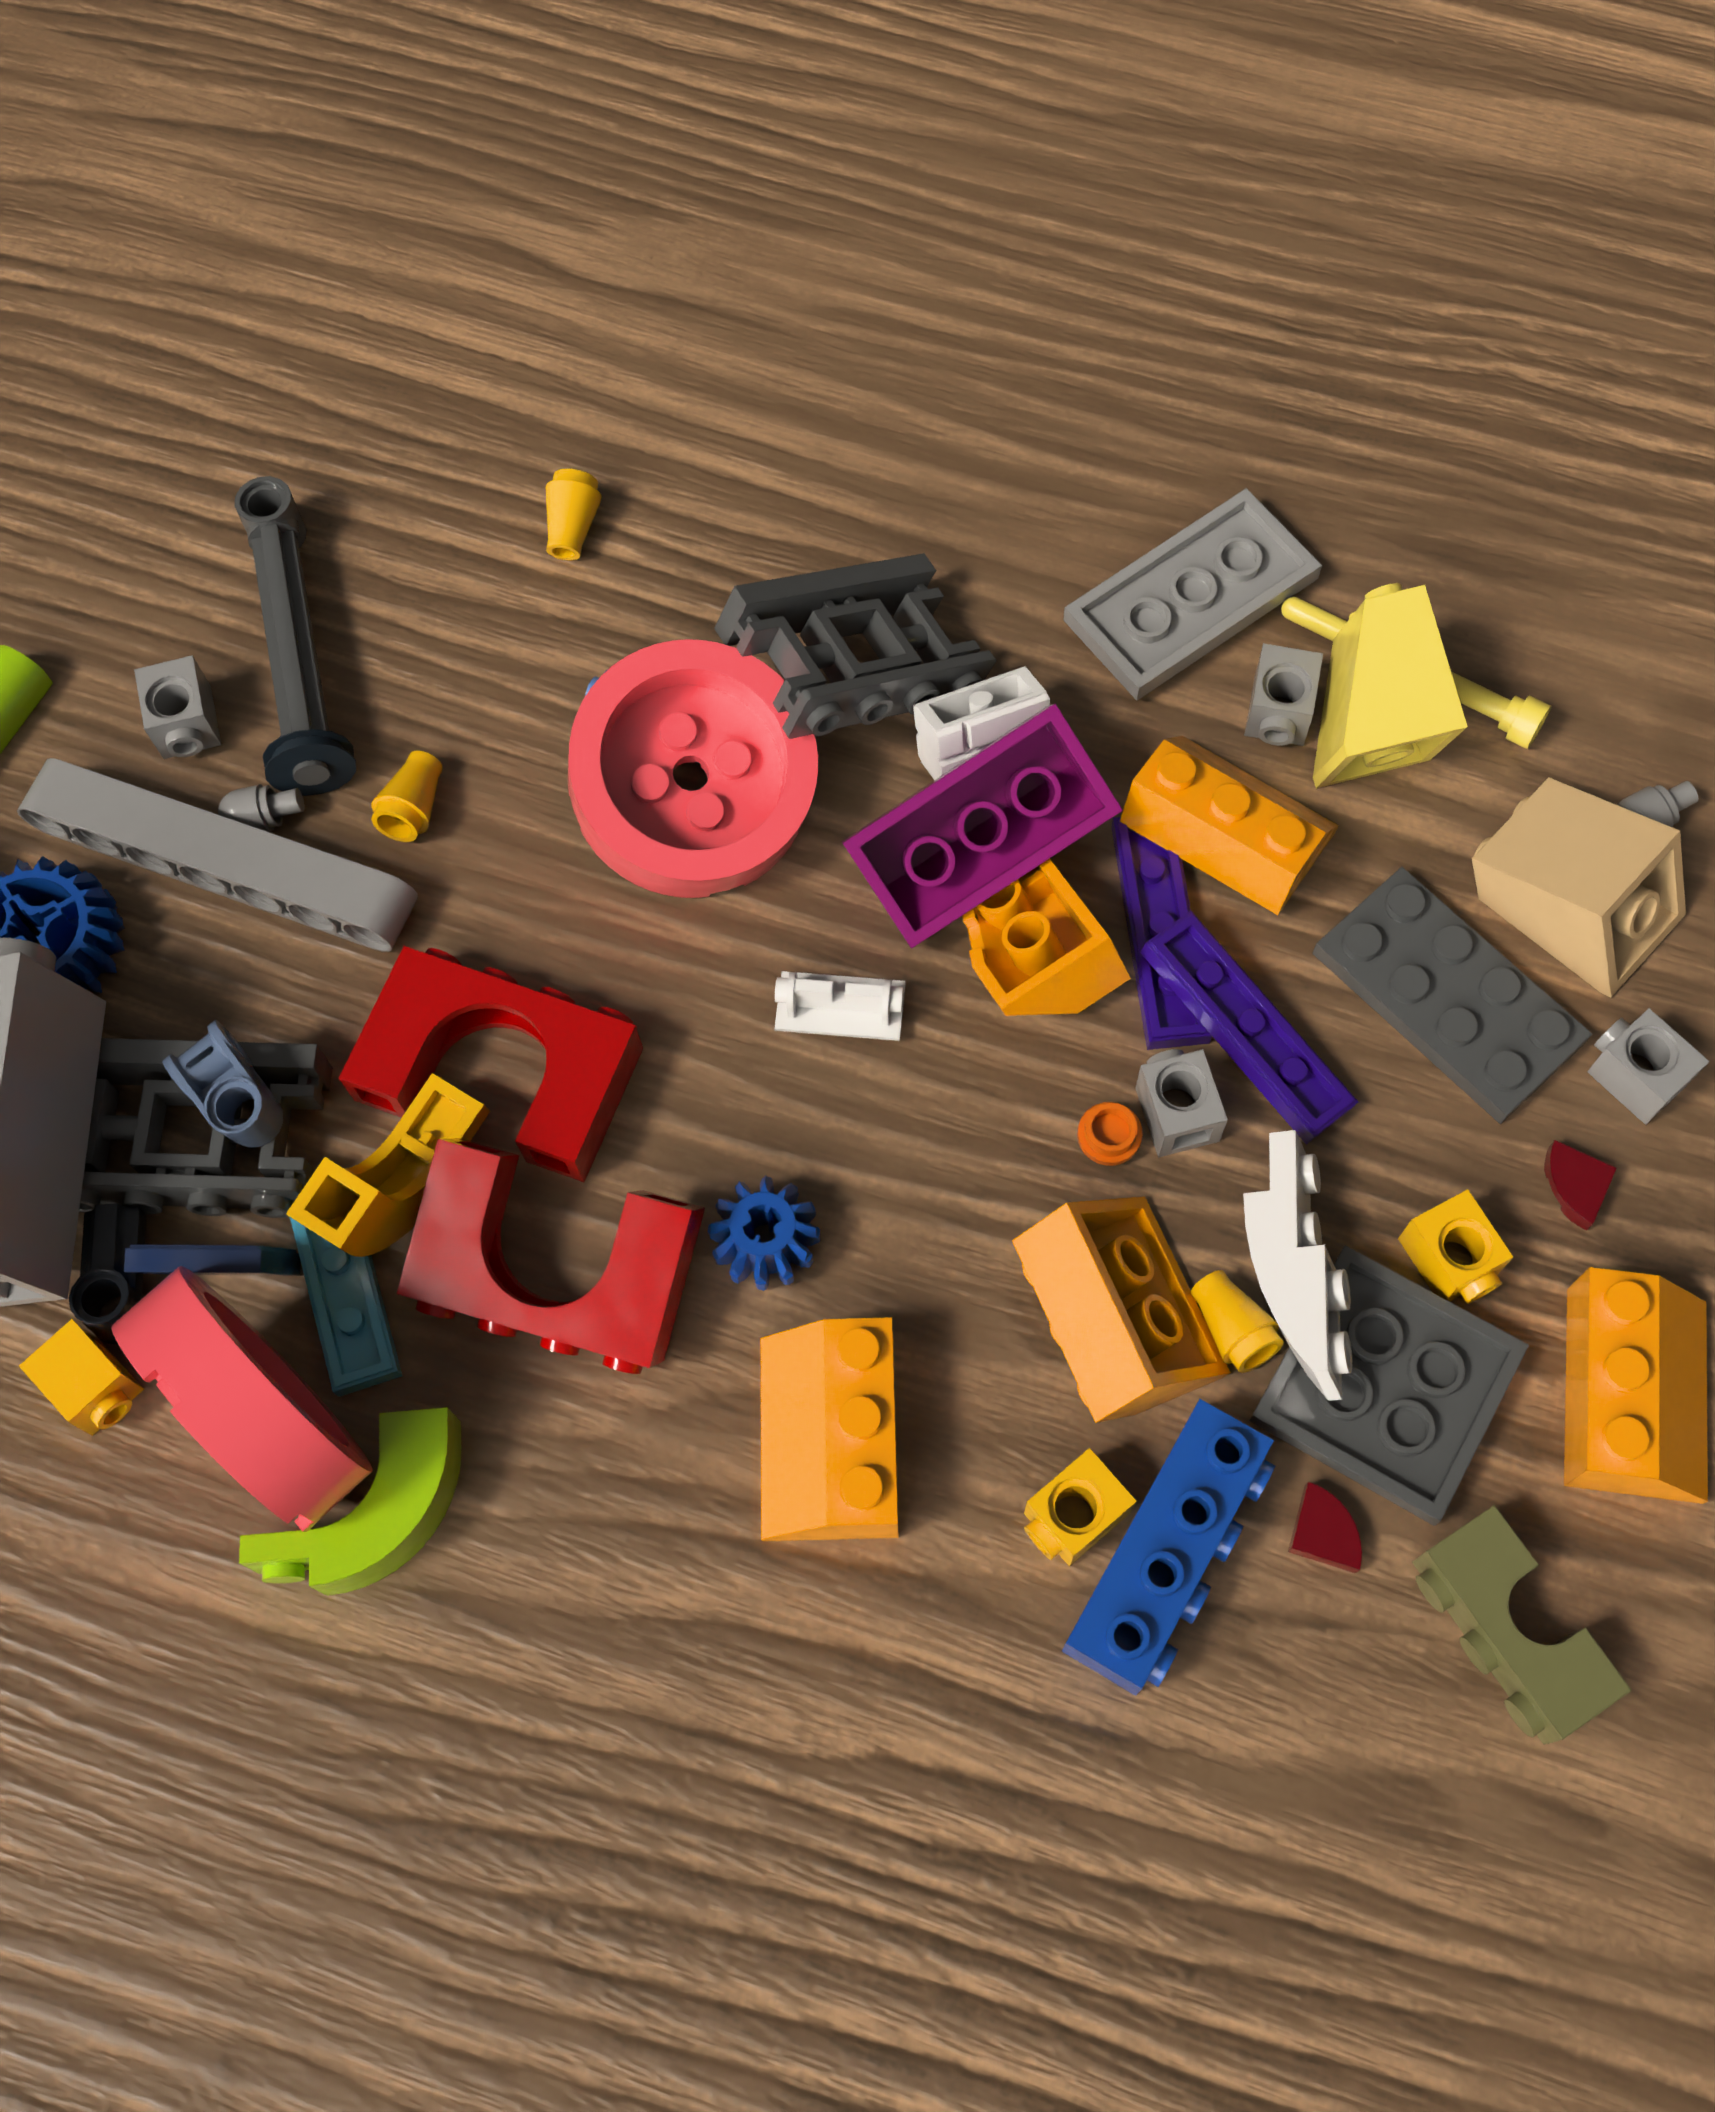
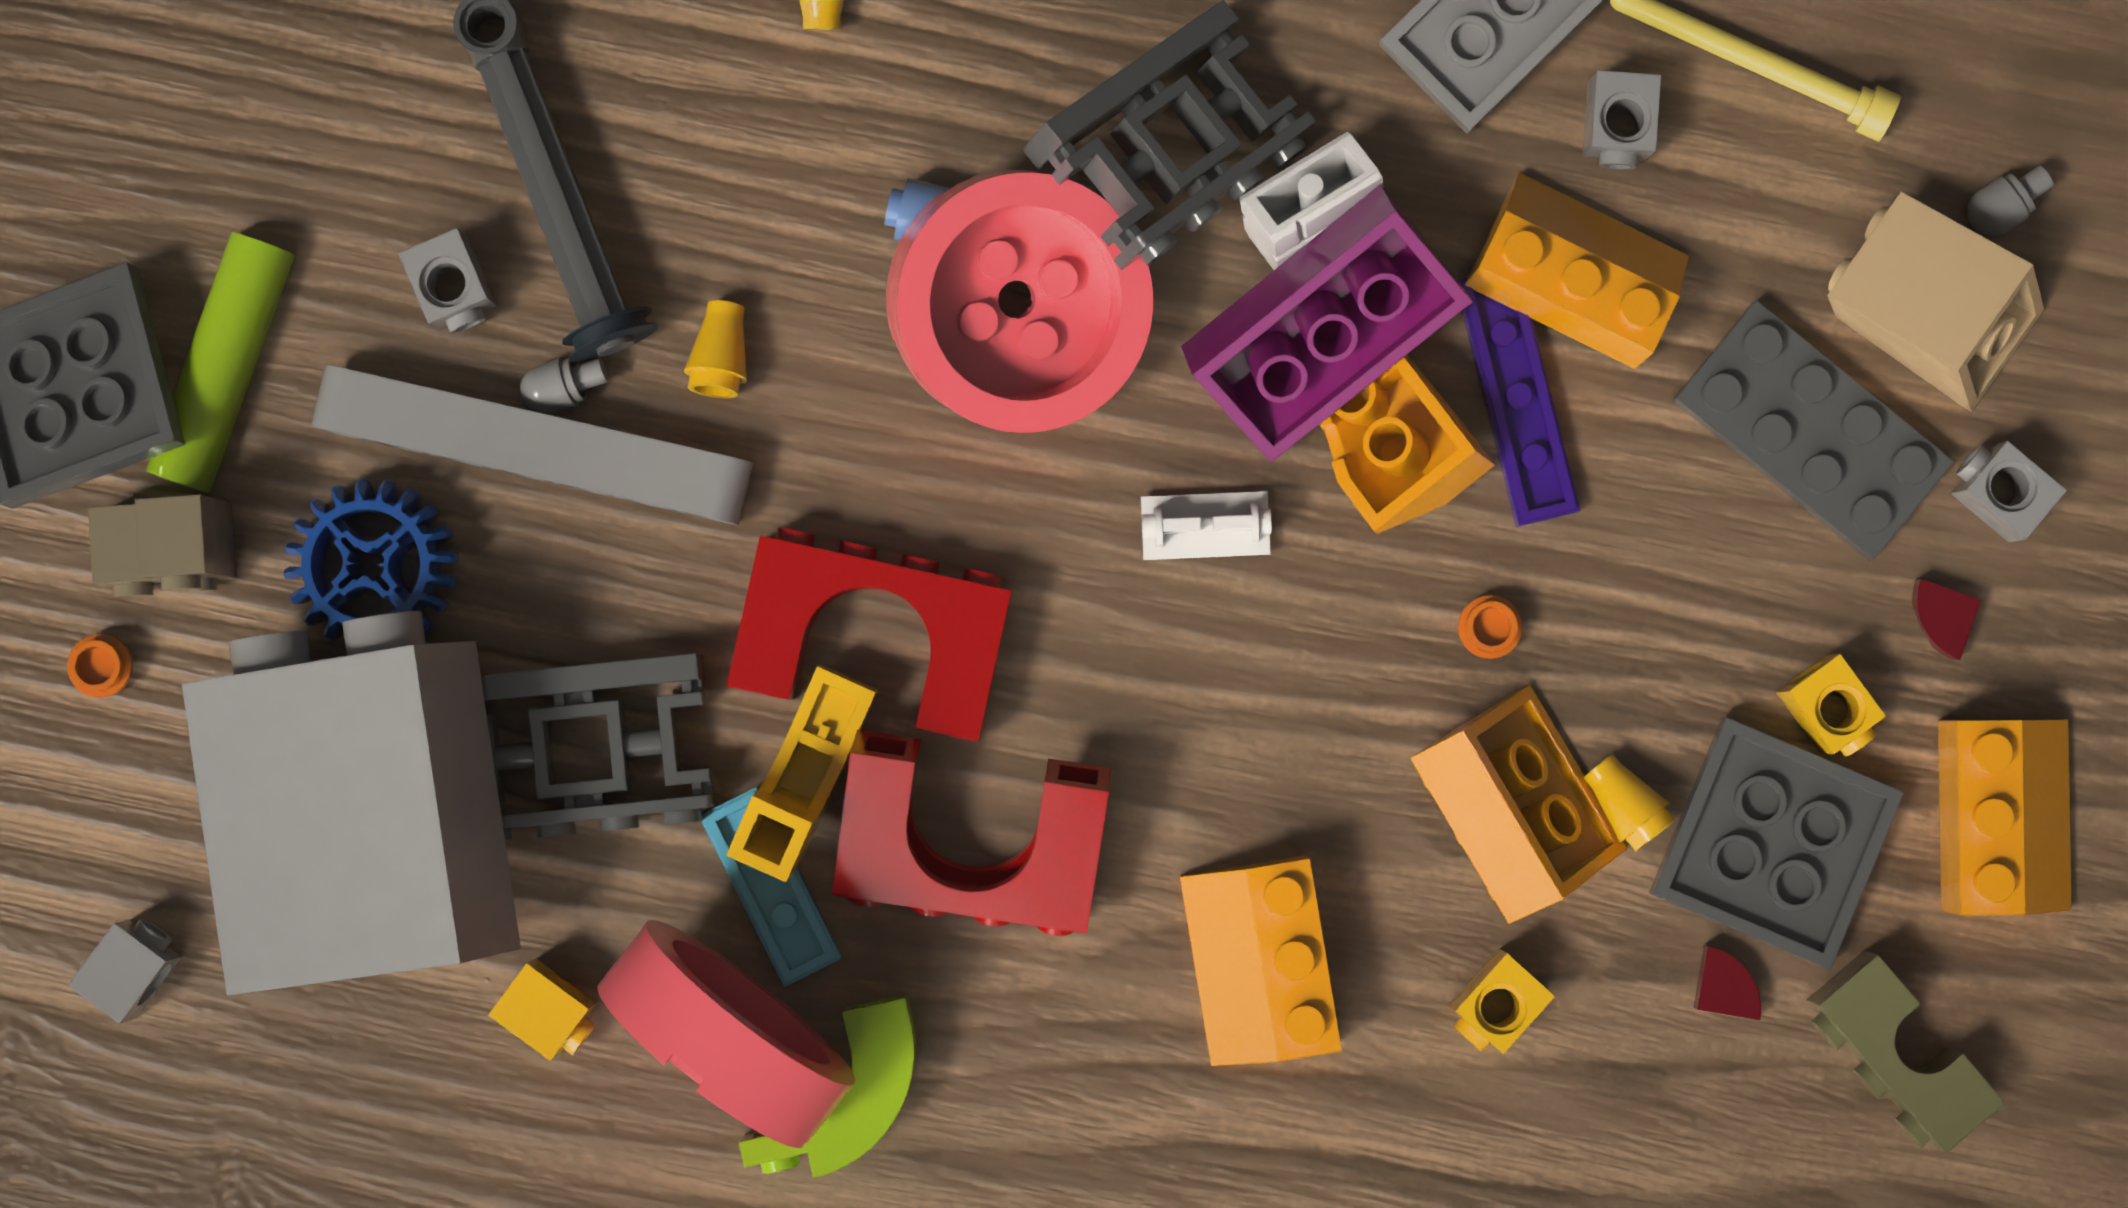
camera: 10 degrees left, 20 degrees up
black piece [69,1203,147,1345] -> none
dark blue tile [124,1245,300,1276] -> none
sand blue piece [162,1020,283,1148] -> none
blue gear [708,1175,821,1291] -> none
blue brick [1062,1399,1276,1696] -> none
light grey brick [1135,1049,1228,1158] -> none
dark purple tile [1140,911,1358,1145] -> none
white slope [1243,1130,1352,1401] -> none
light yellow slope [1313,583,1468,789] -> none

